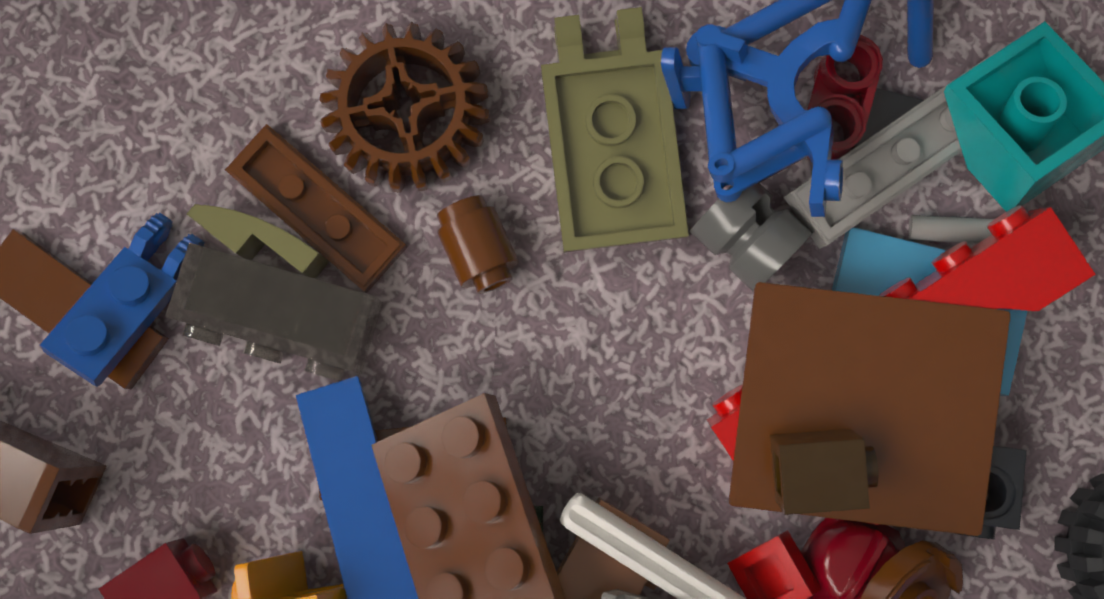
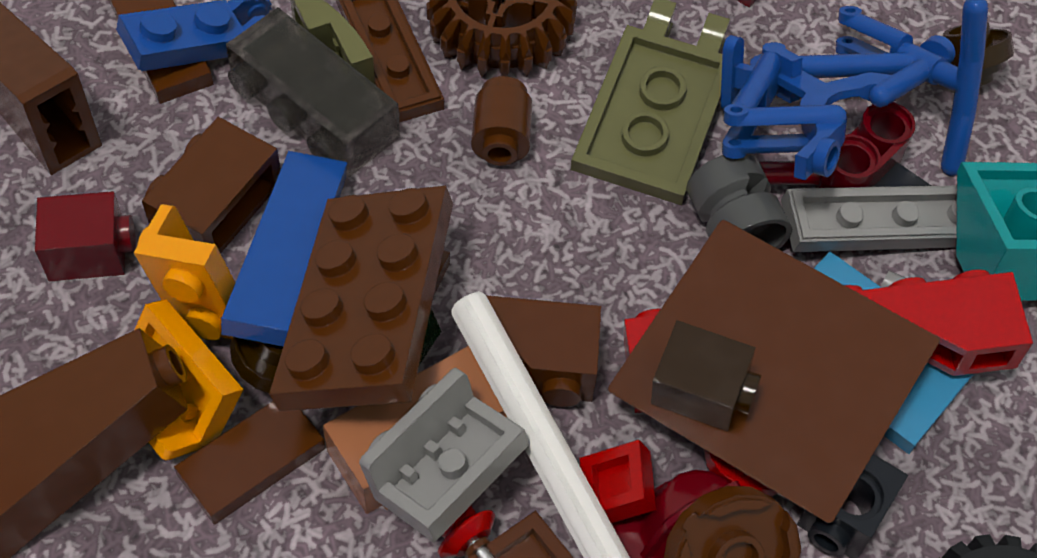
camera: 20 degrees right, 25 degrees down
none -> reddish brown brick [142,117,281,254]
none -> reddish brown slope [486,295,601,407]

